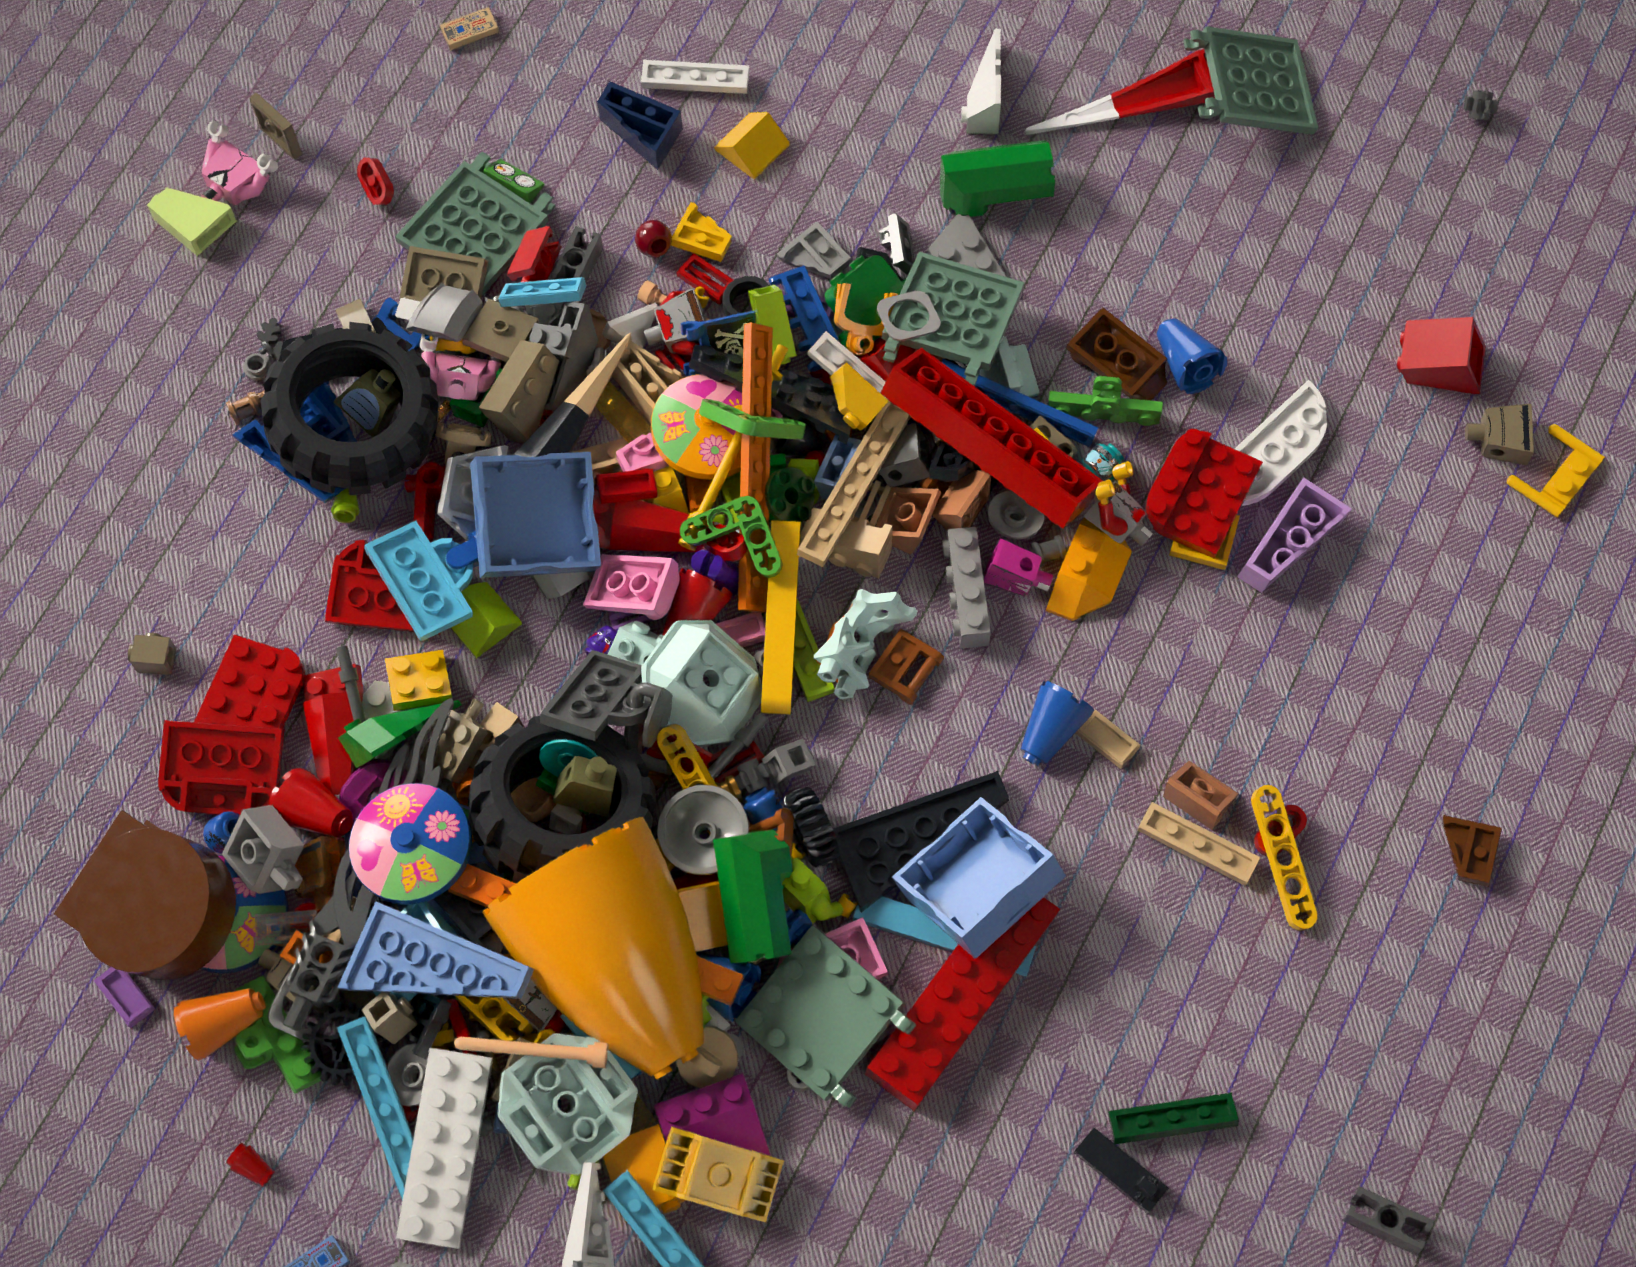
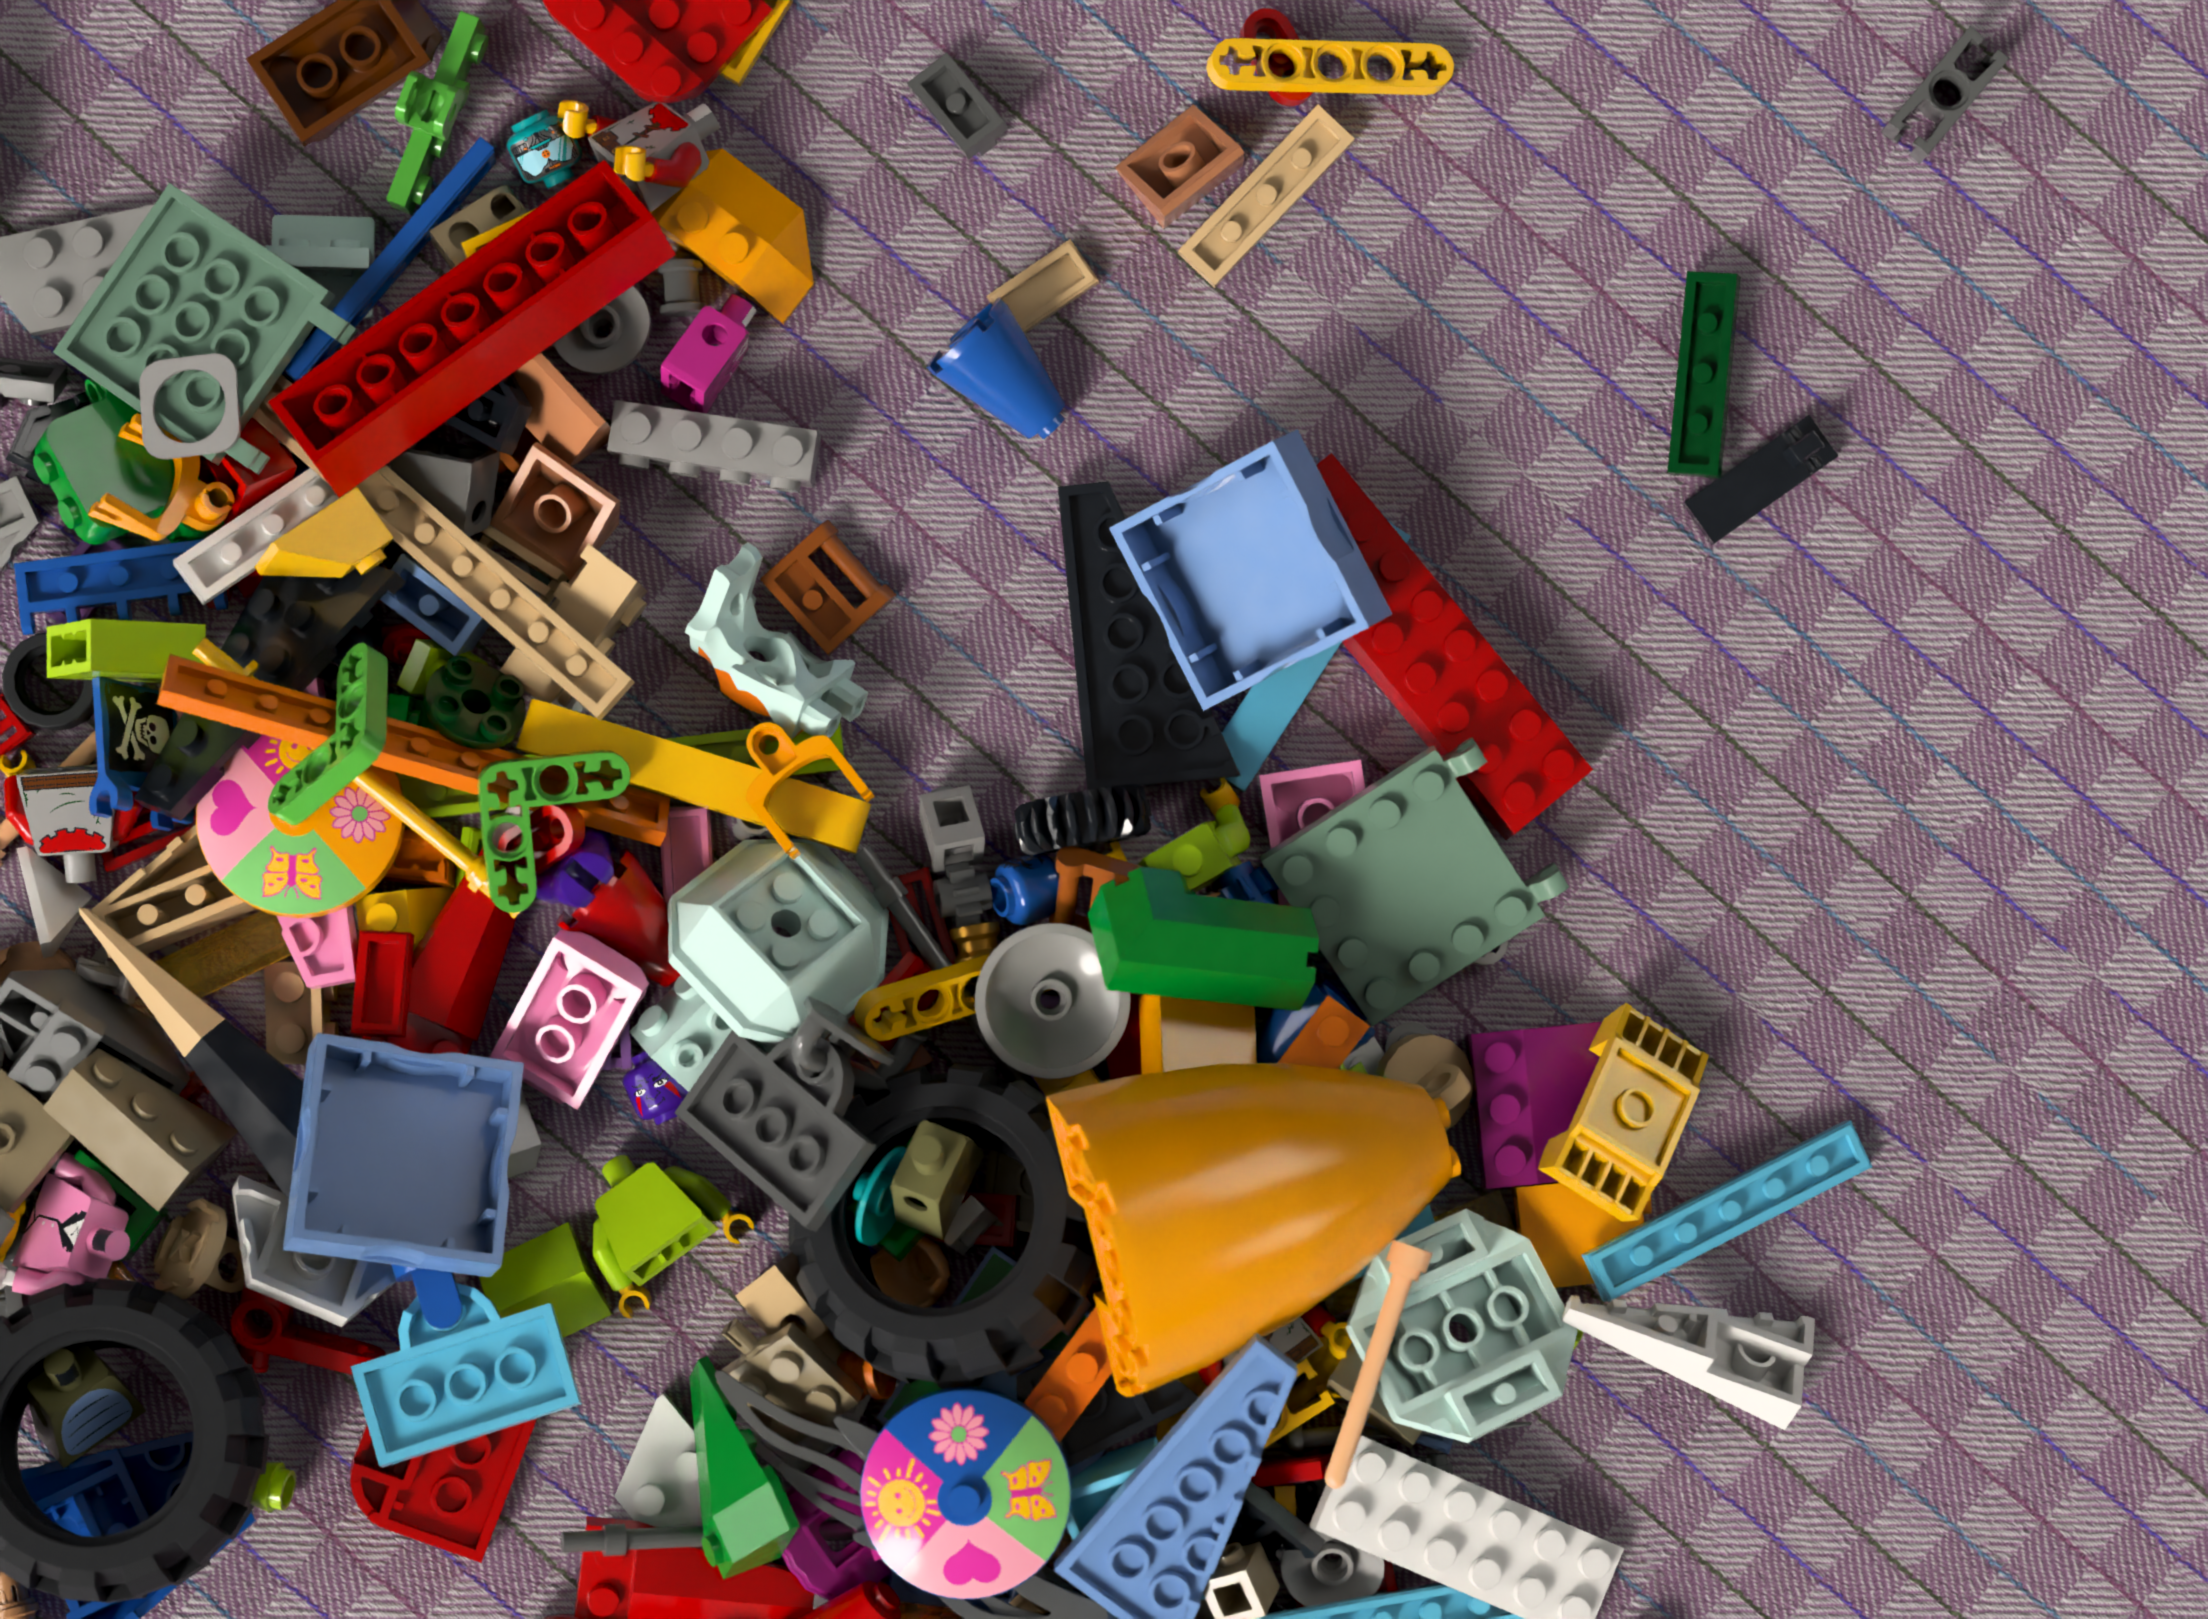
camera: 75 degrees left, 20 degrees up
yellow plate [385,650,452,711] -> none
none -> lime torso [593,1154,754,1318]
none -> light orange piece [746,722,875,860]
none -> dark grey hinge [907,53,1008,160]

